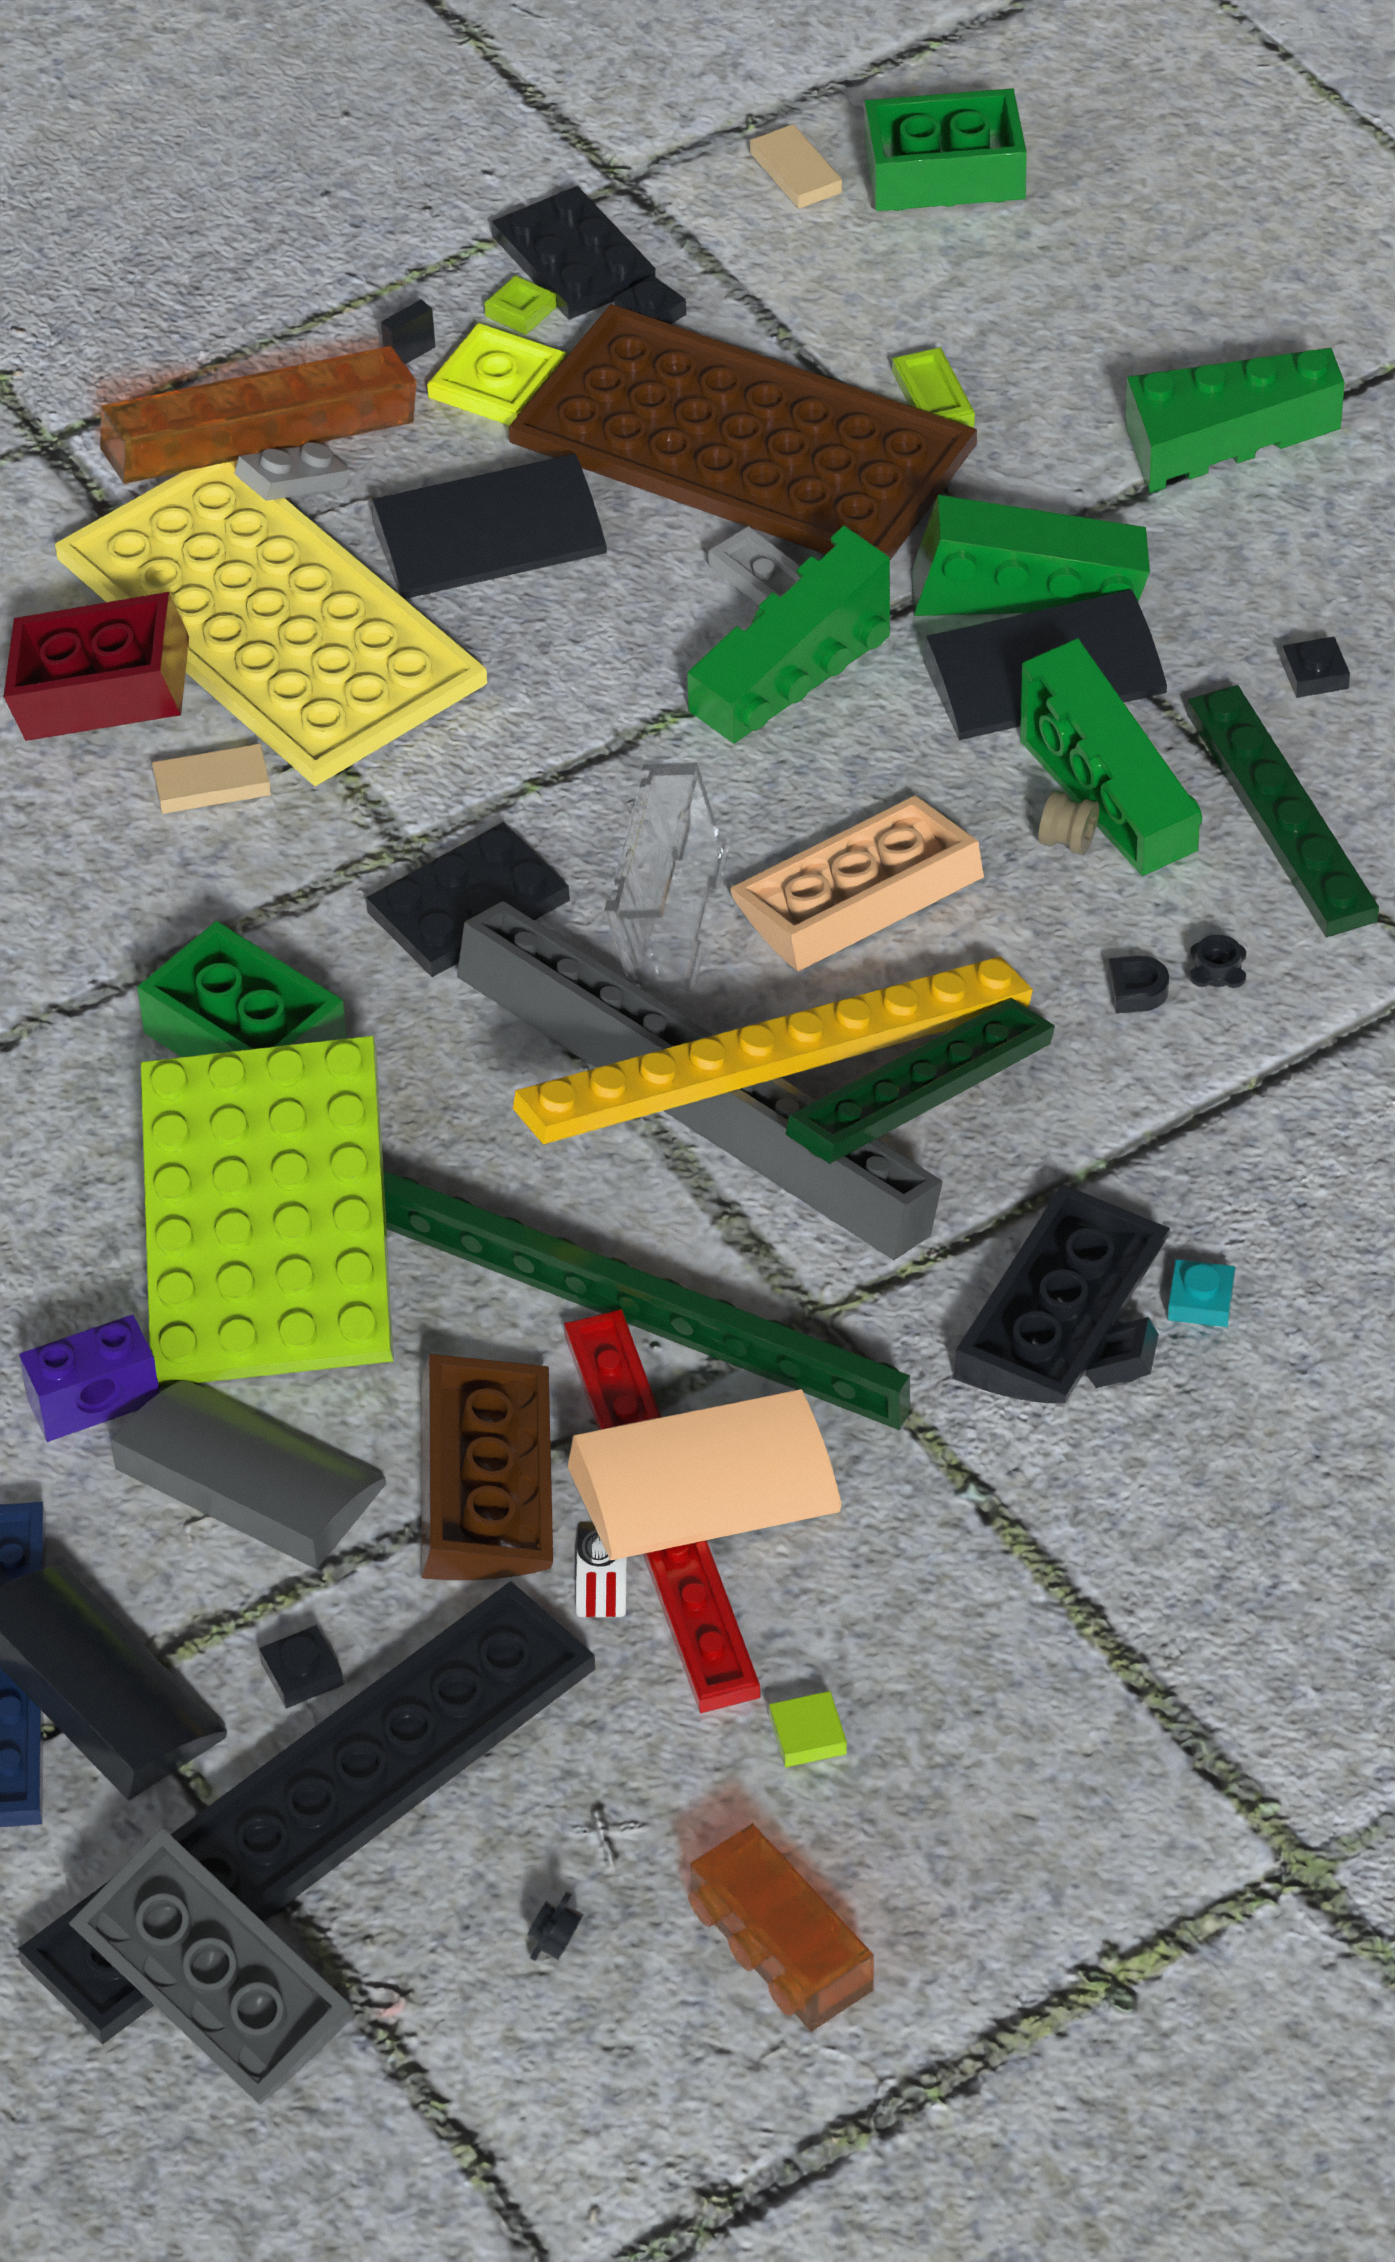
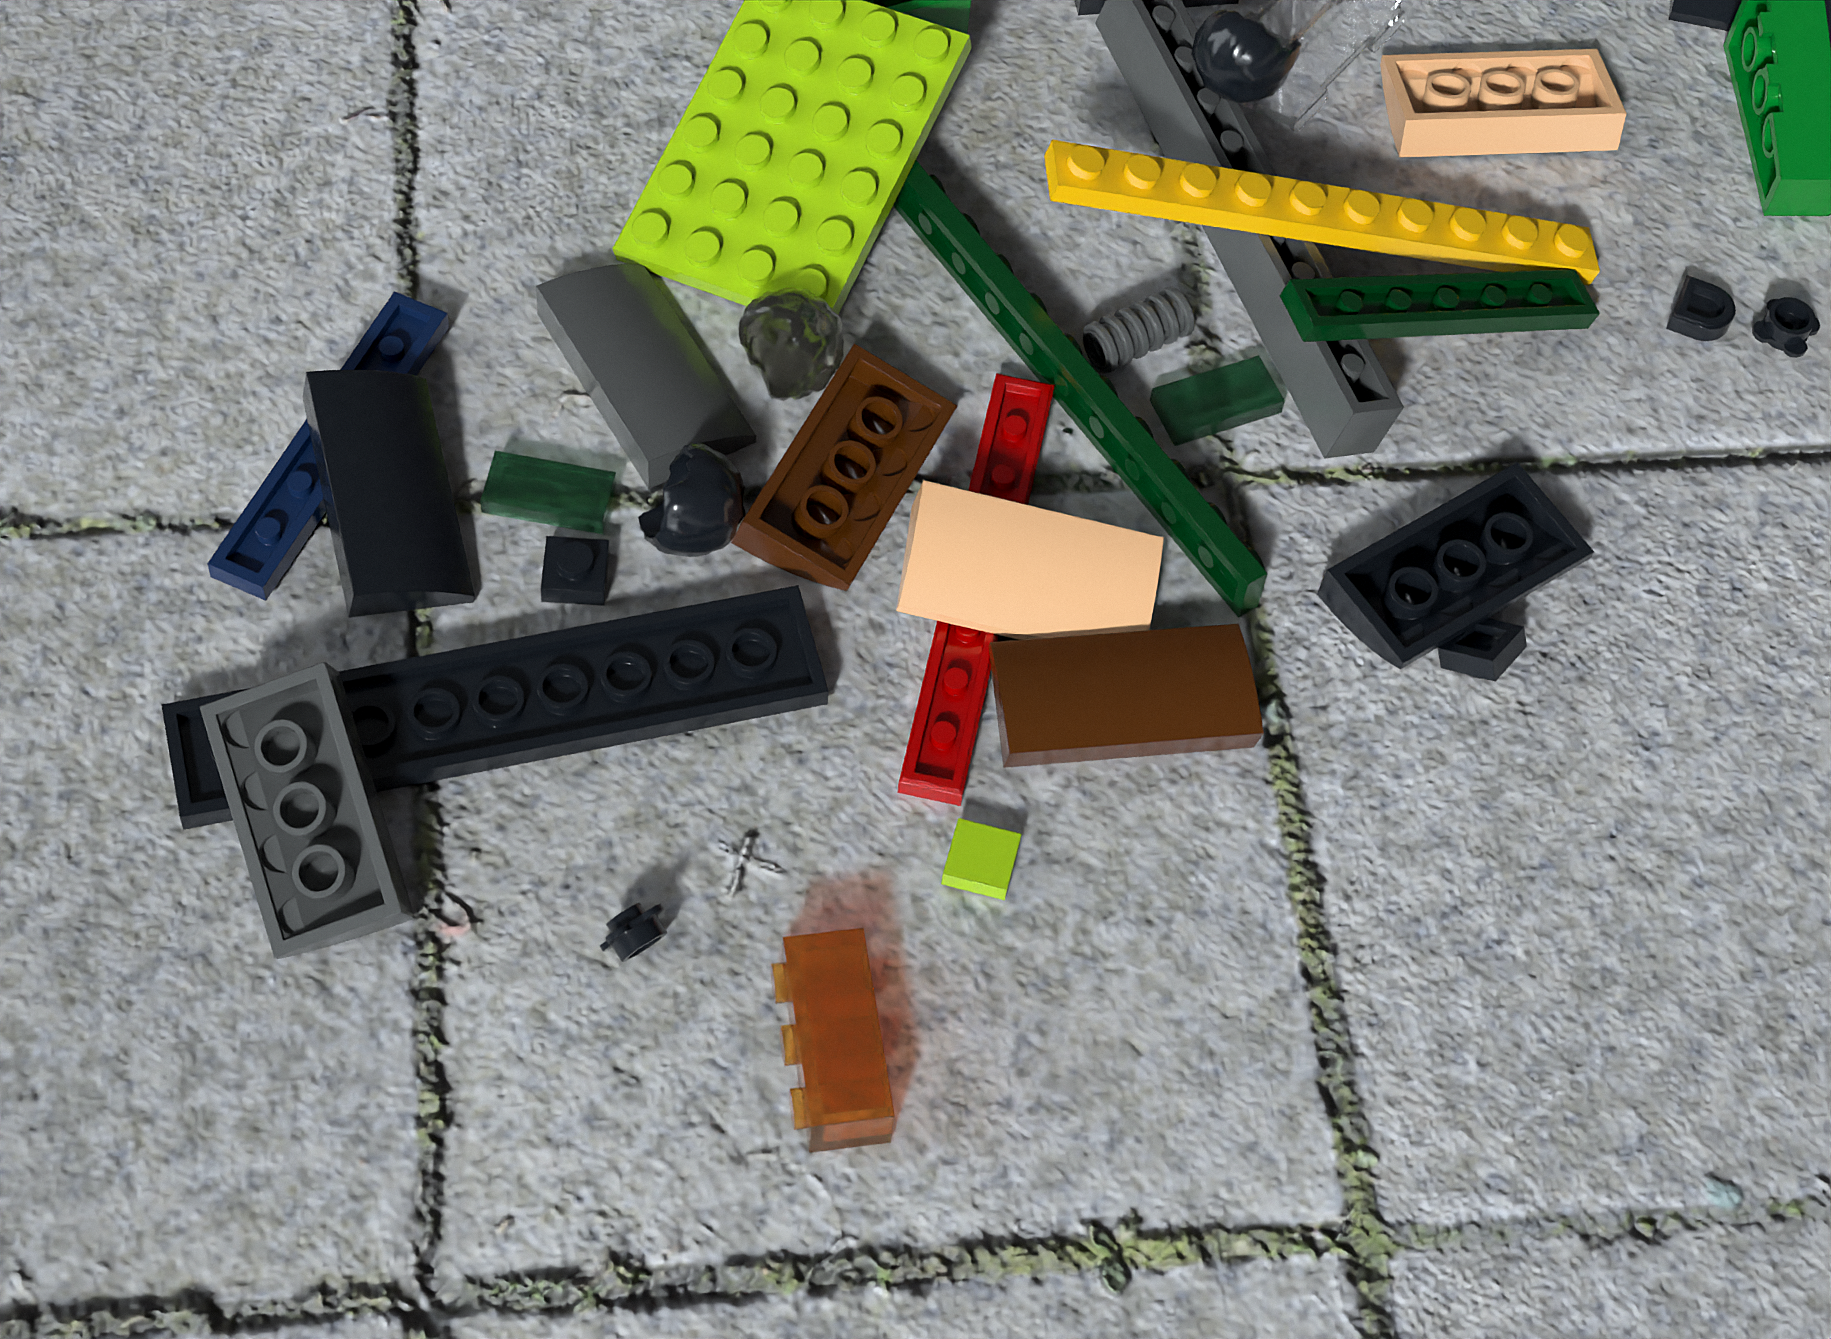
camera: 20 degrees right, 10 degrees up
dark purple brick [19,1314,160,1442] -> none
sticker [576,1522,627,1617] -> none
dark tan wheel [1038,790,1099,856] -> none
teal plate [1168,1259,1235,1327] -> none
none -> clear green tile [480,451,616,534]
none -> black hair [638,443,746,557]
none -> clear smoke hair [738,287,844,401]
none -> reddish brown slope [989,623,1264,768]
none -> dark grey piece [1083,286,1195,373]
none -> clear green tile [1150,355,1285,446]
none -> black hair [1191,9,1301,103]

